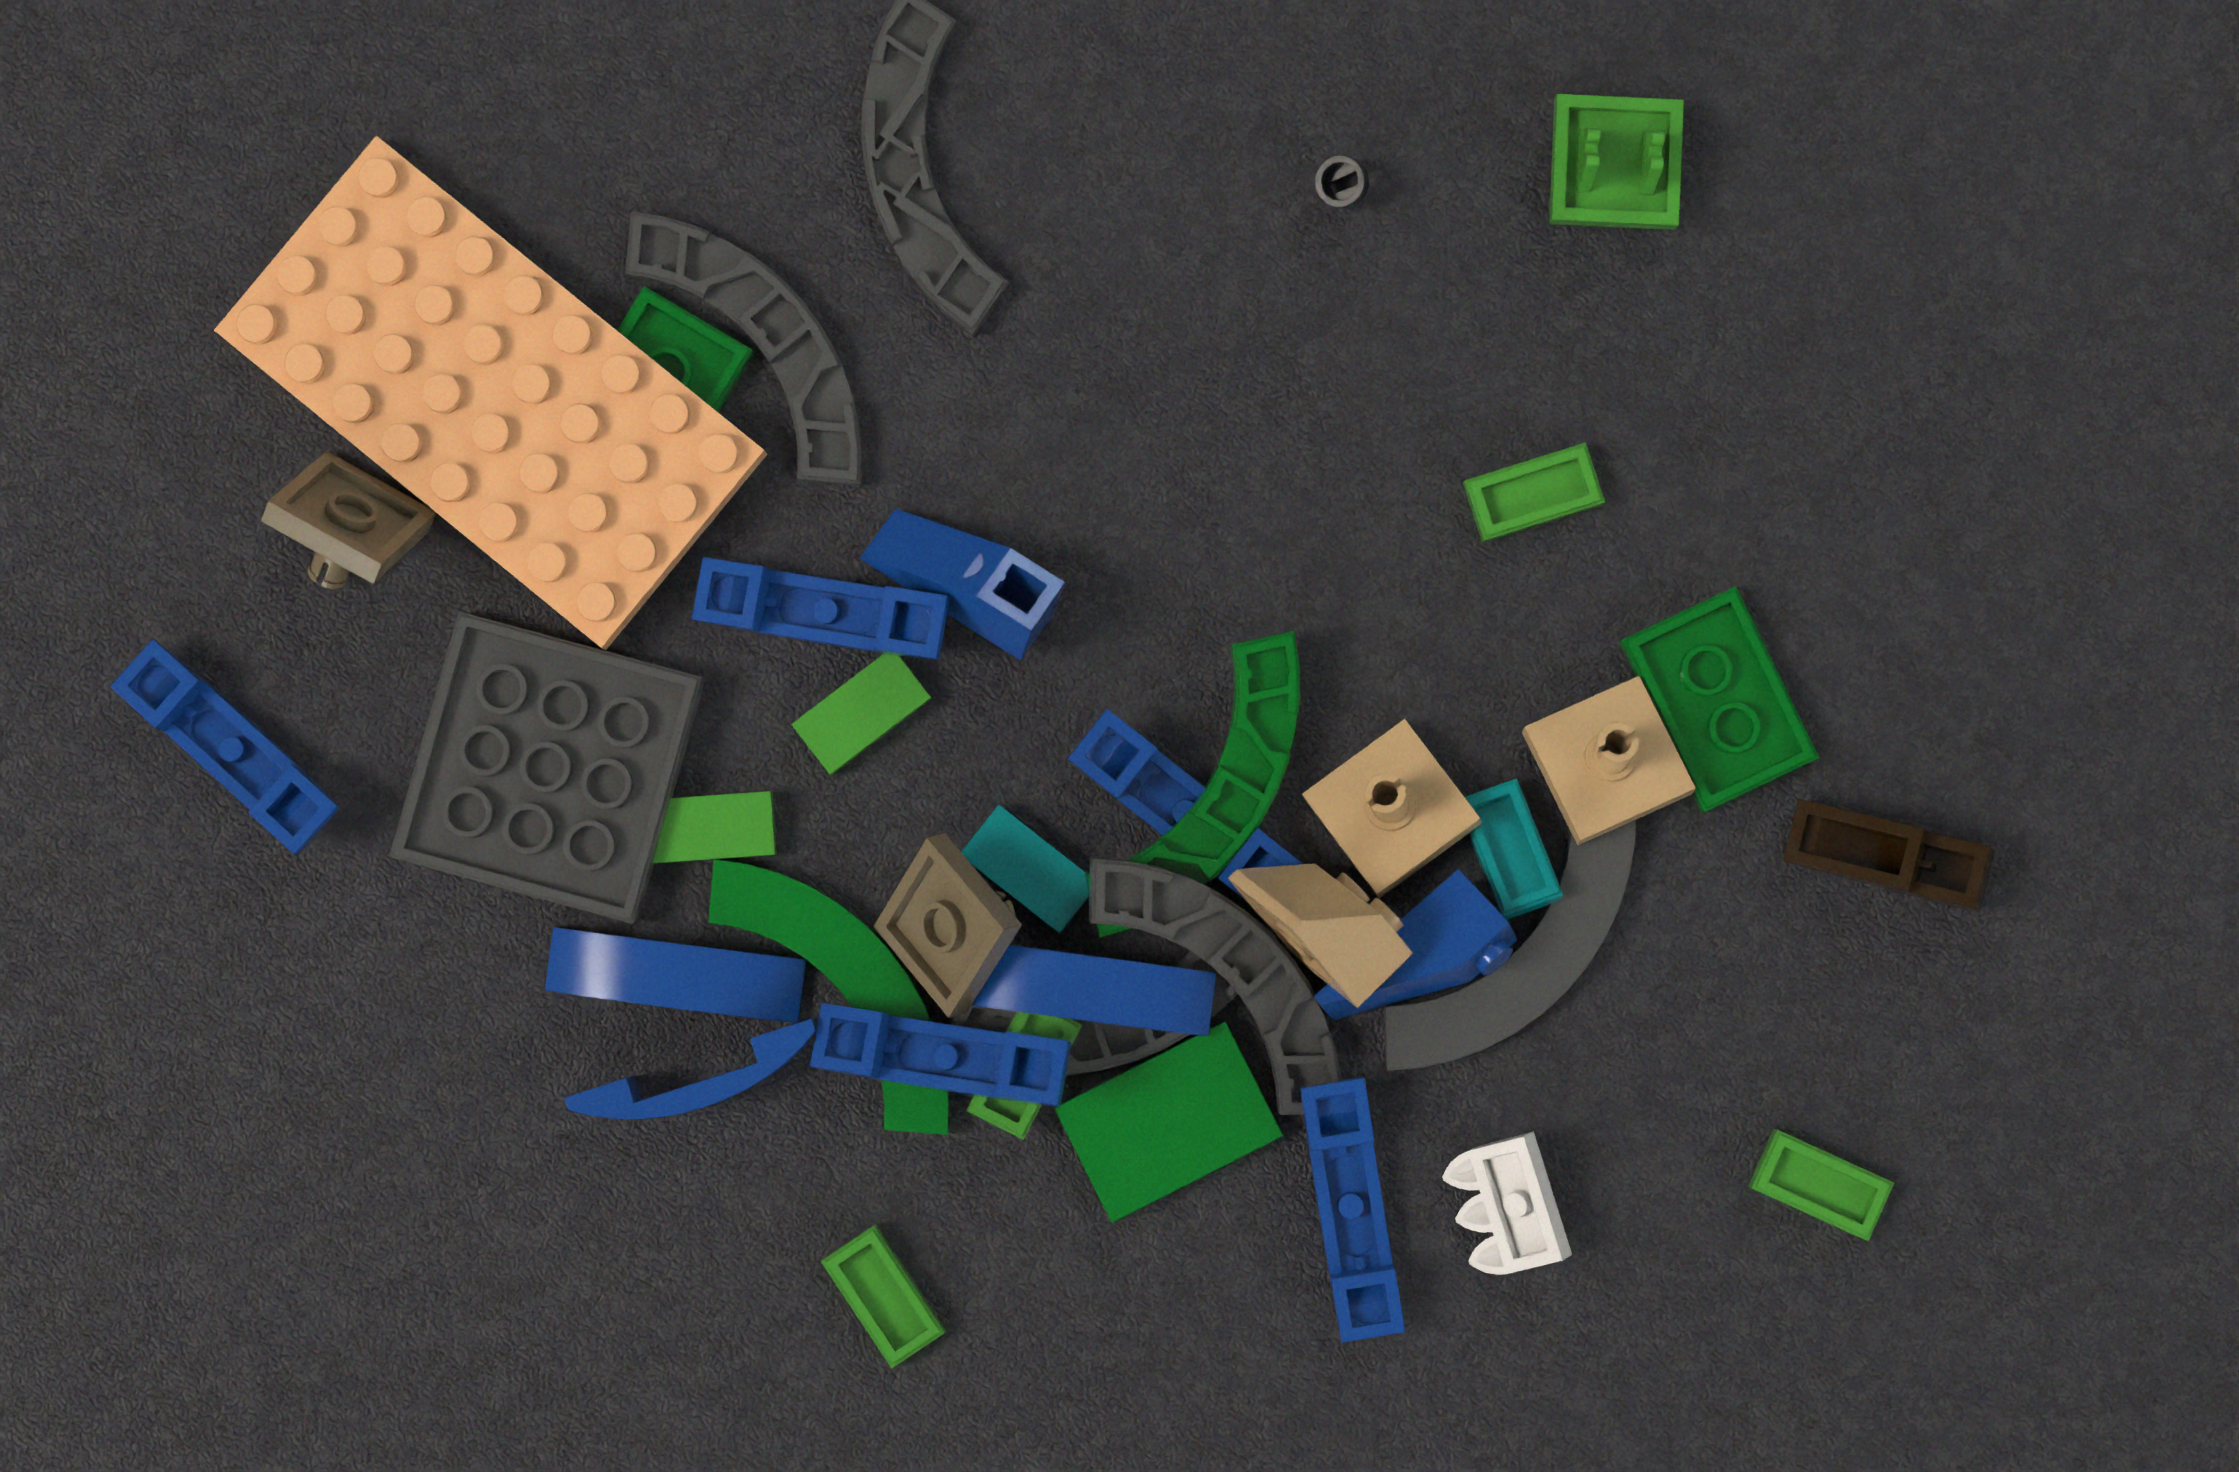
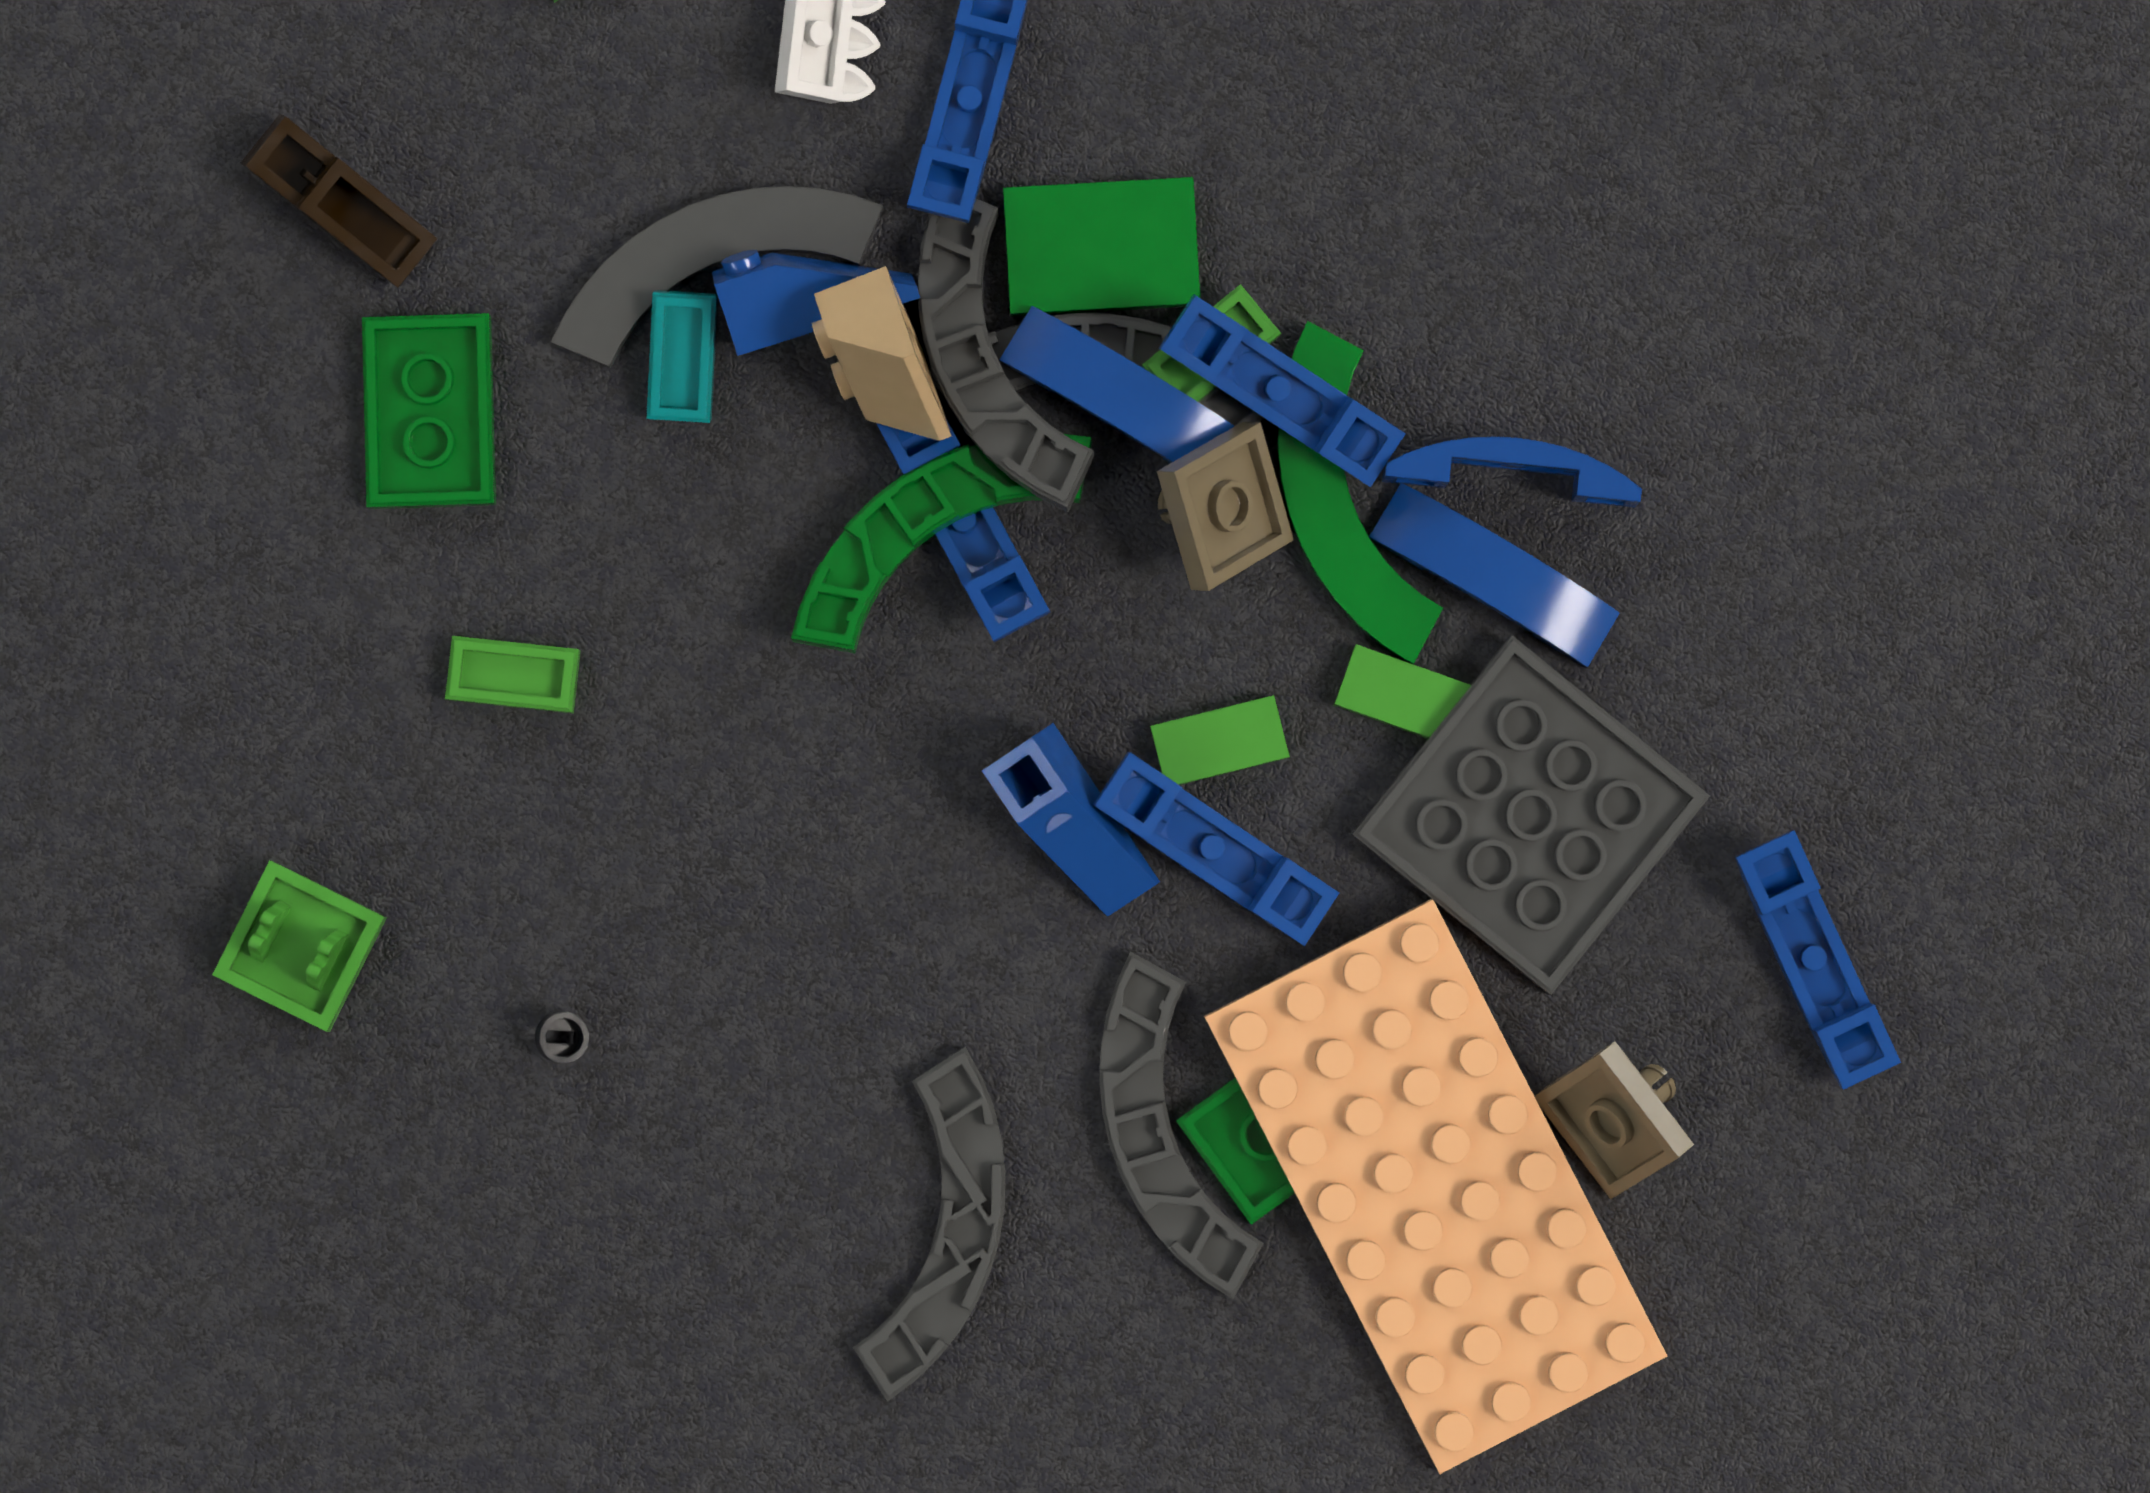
camera: 150 degrees left, 0 degrees up
bright green tile [821,1224,946,1369] -> none
teal tile [961,805,1089,933] -> none
tan tile [1302,719,1482,899] -> none
tan tile [1522,676,1696,845] -> none

